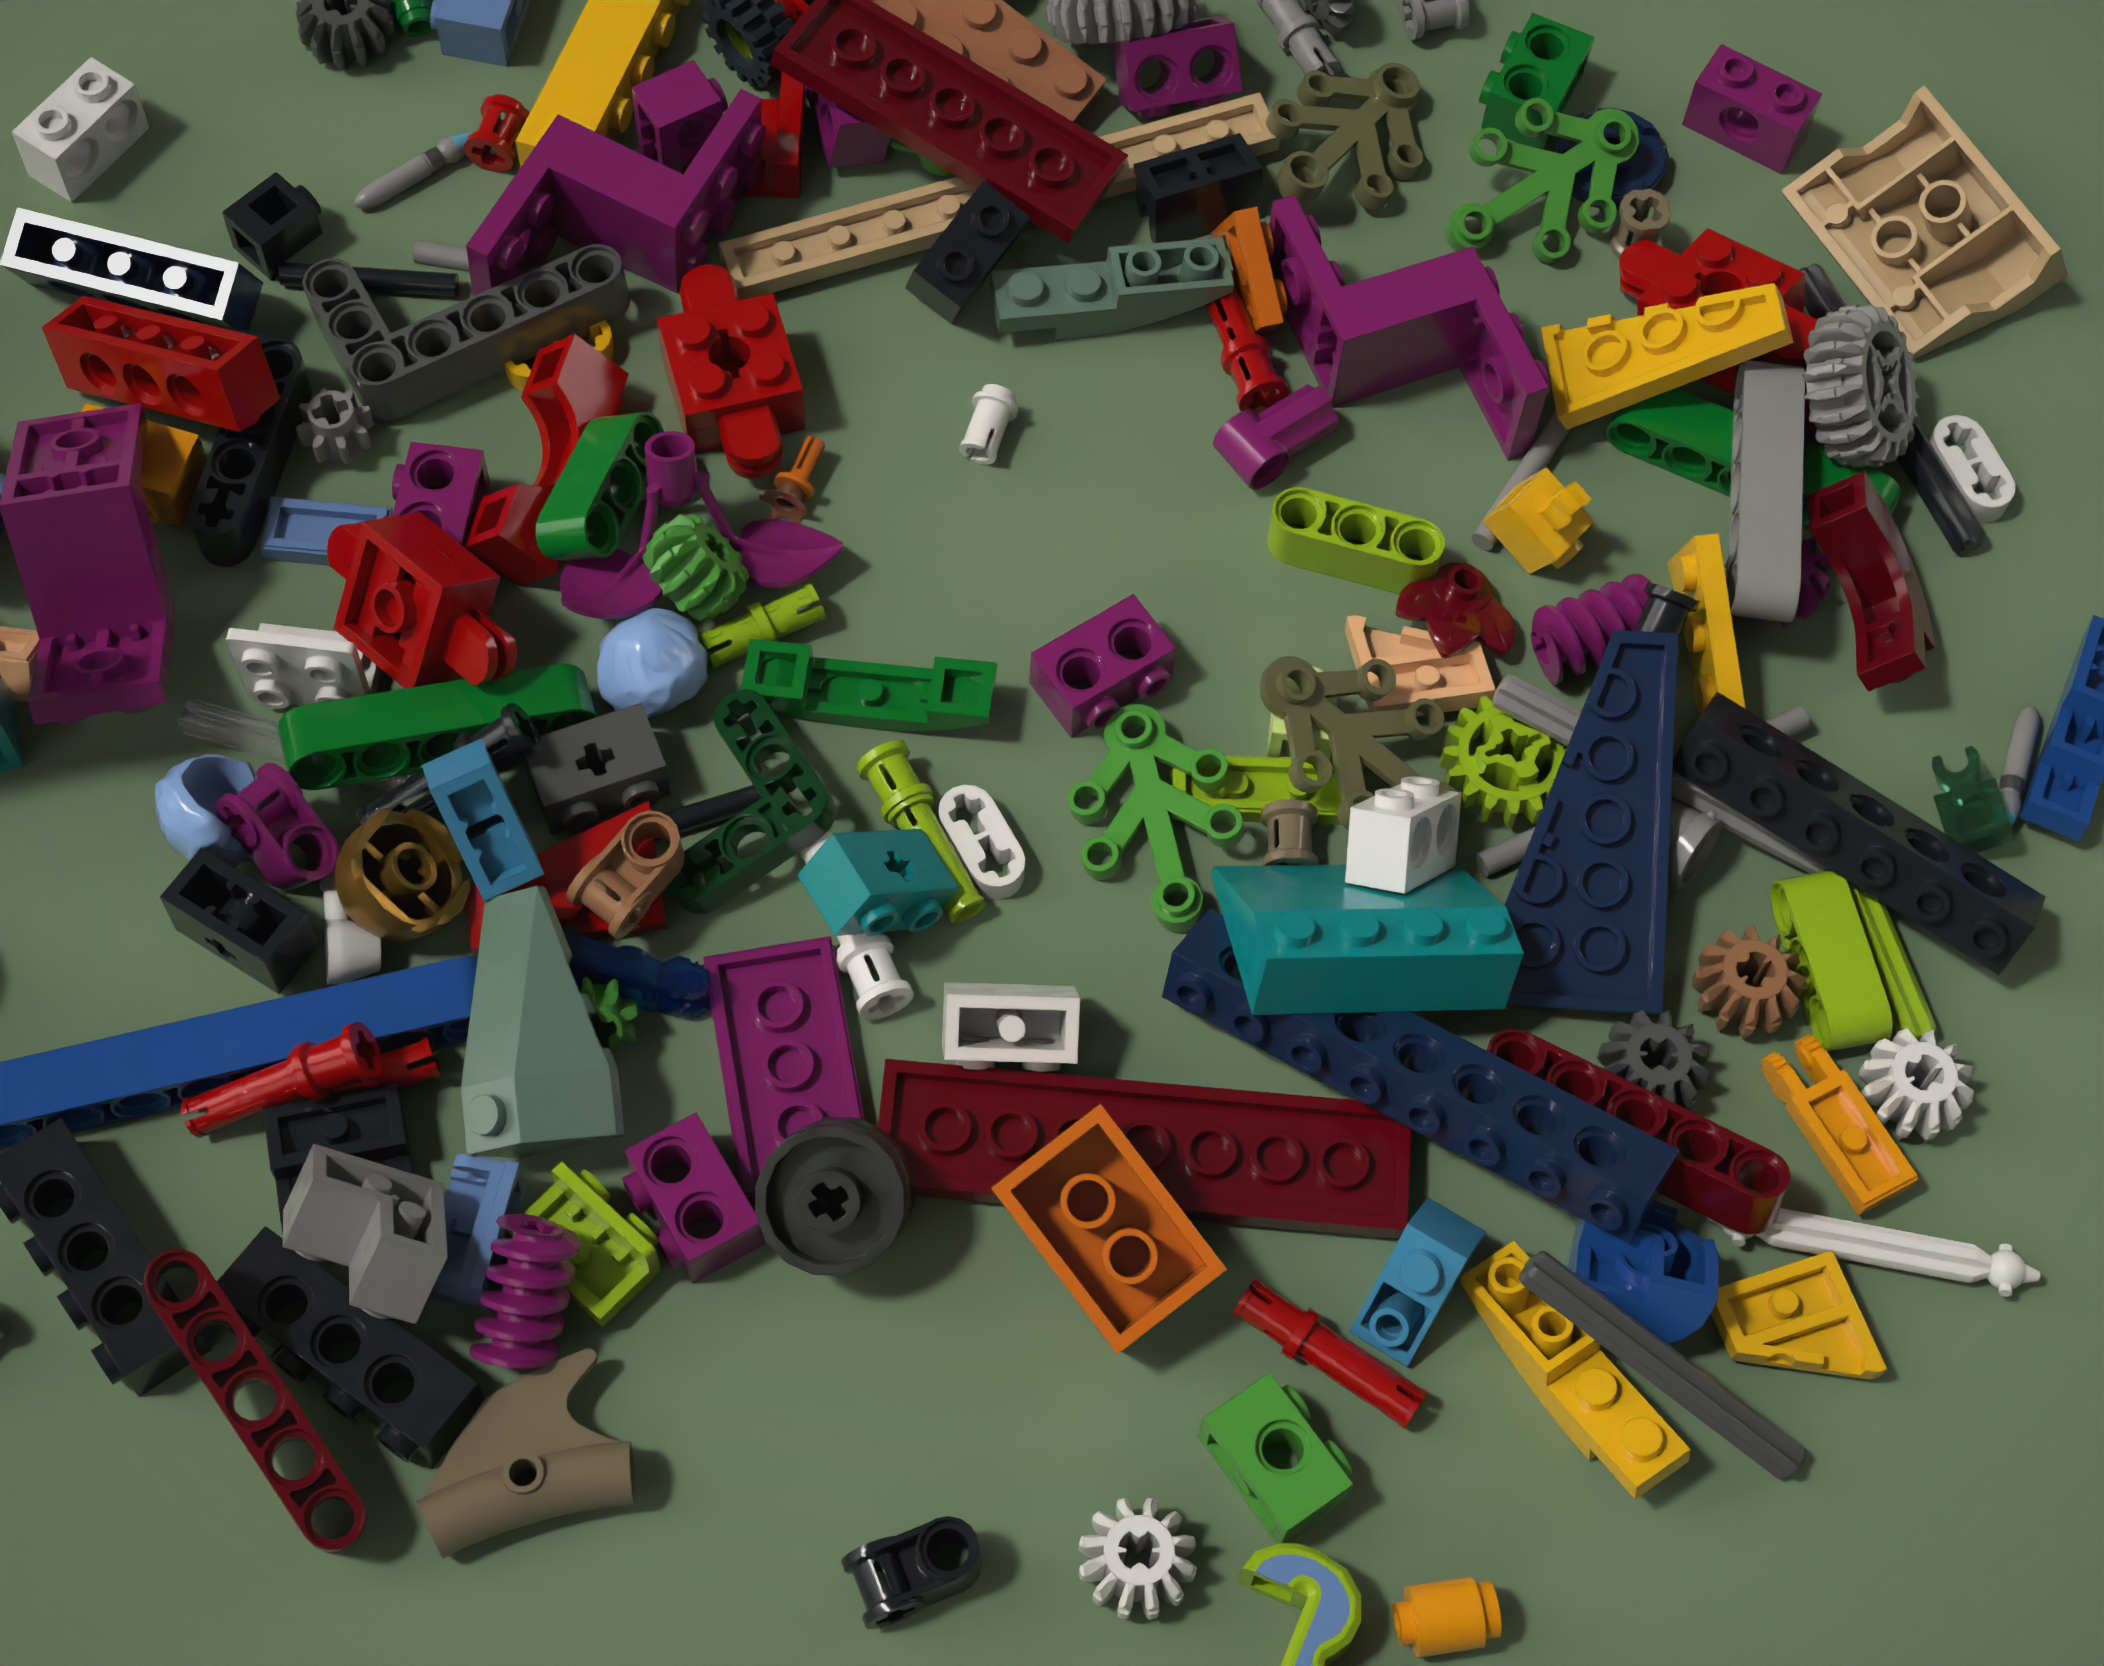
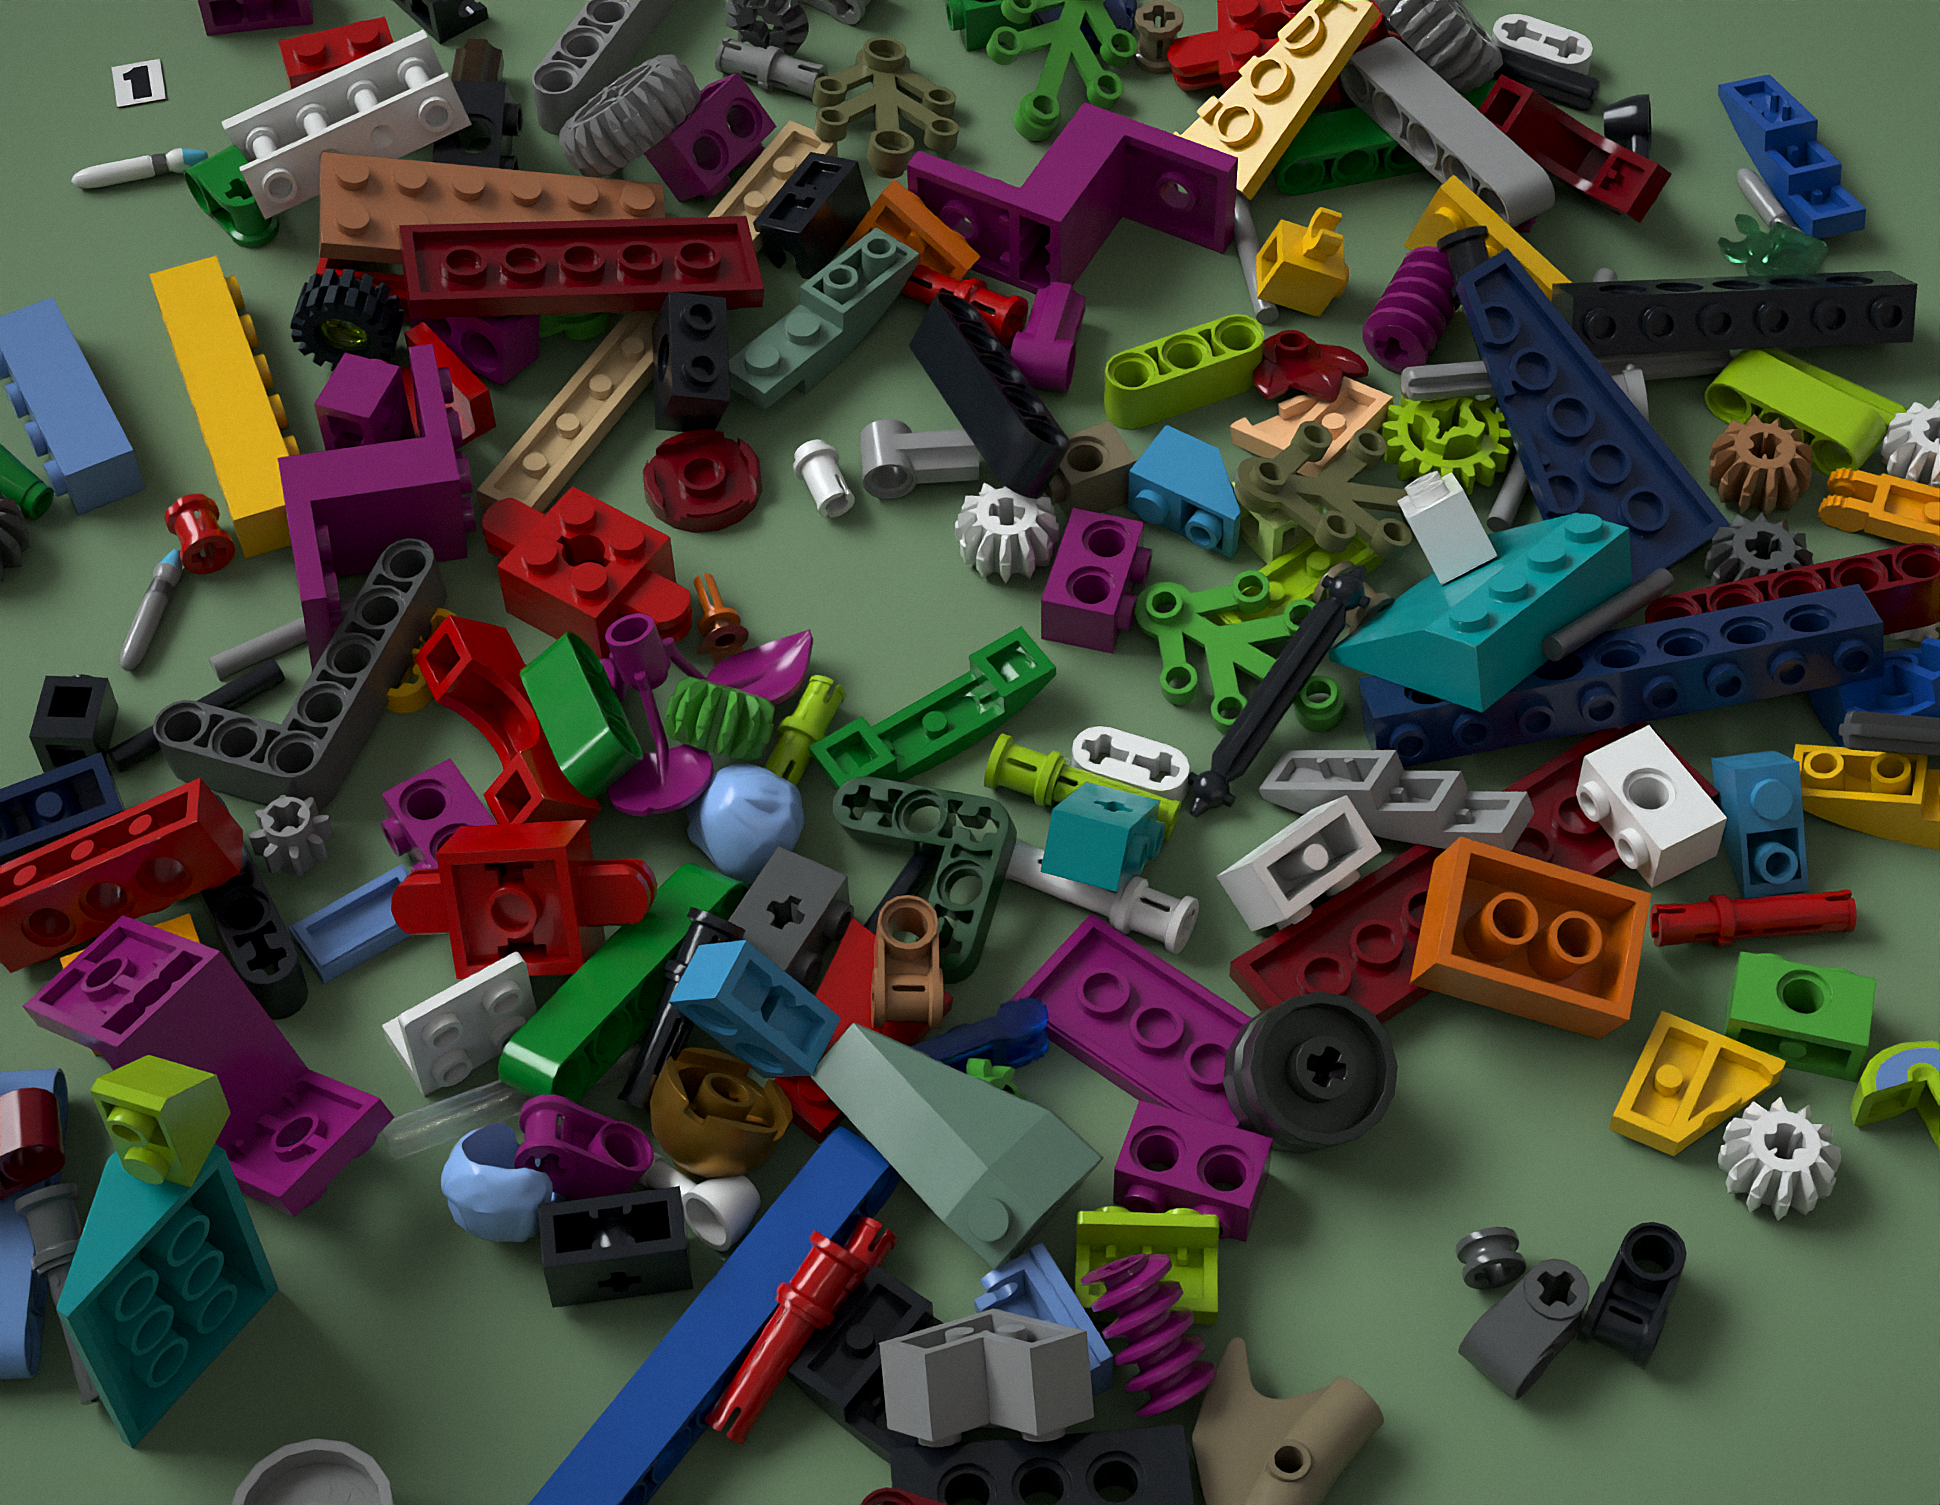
camera: 35 degrees left, 10 degrees down
none -> dark red tile [643,429,763,533]
none -> light grey piece [860,419,979,499]
none -> black beam [909,292,1071,499]
none -> white gear [955,483,1059,584]
none -> dark tan brick [1044,420,1136,520]
none -> dark azure slope [1128,425,1241,559]
none -> black wheel [1188,565,1371,818]
none -> light grey slope [1259,750,1535,851]
none -> dark grey bush [1455,1227,1526,1289]
none -> dark grey piece [1458,1259,1590,1400]
none -> flat silver bar [1542,568,1674,661]
none -> white brick [1576,725,1727,888]
none -> black bar [1604,94,1652,159]
none -> yellow wing [1609,1011,1786,1156]

